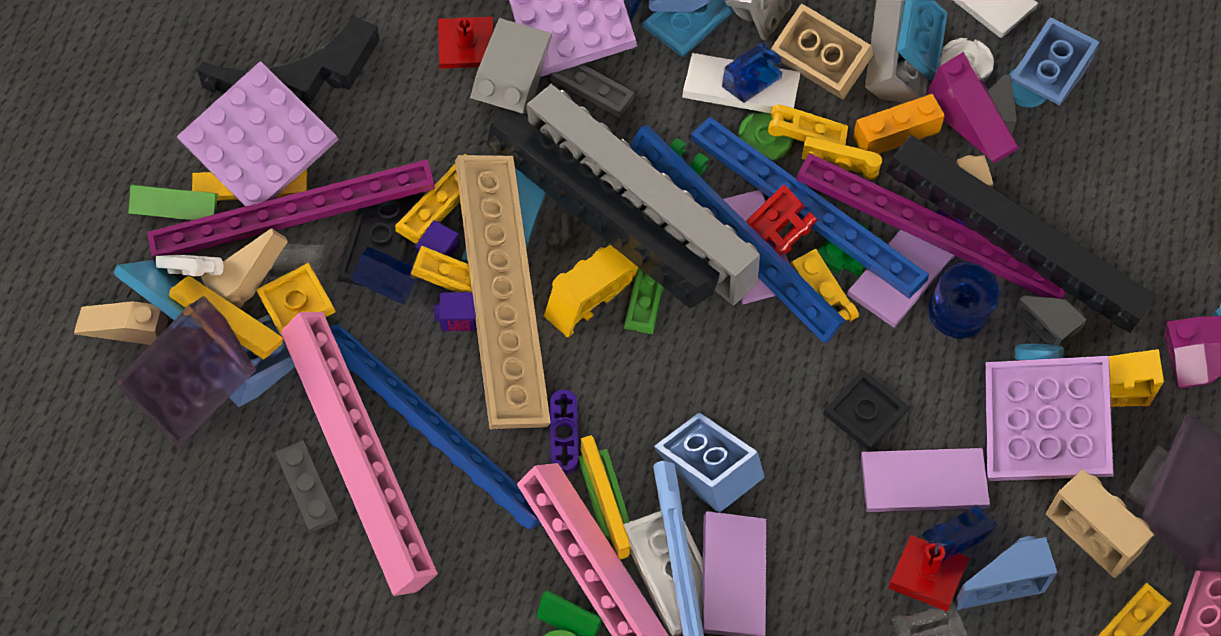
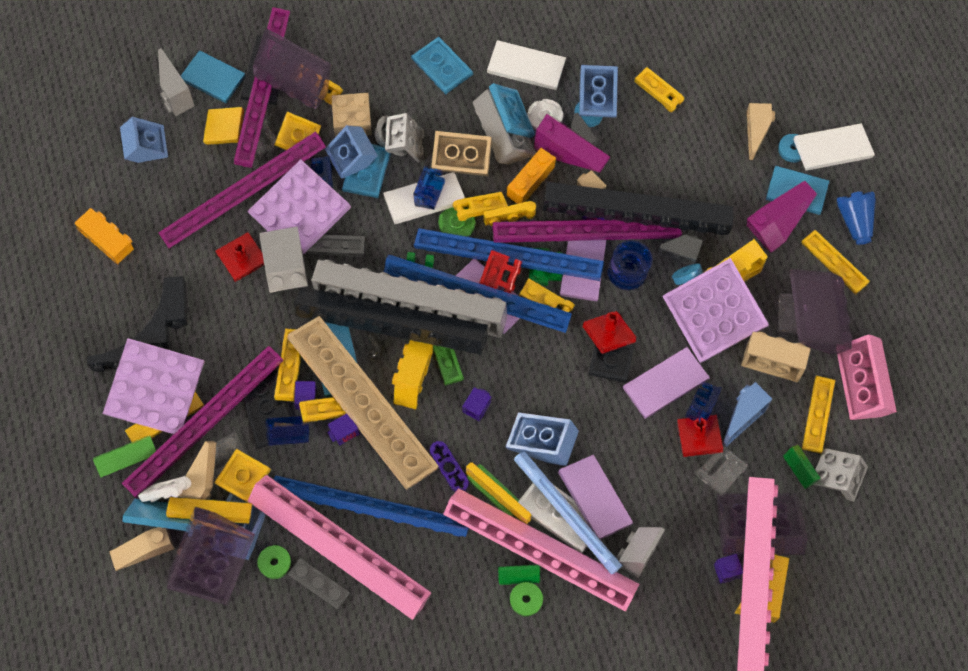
camera: 30 degrees left, 5 degrees up
none -> bright green piece [258,545,291,579]
none -> dark purple brick [462,387,491,422]
none -> red tile [583,311,636,354]
none -> yellow plate [634,67,684,112]

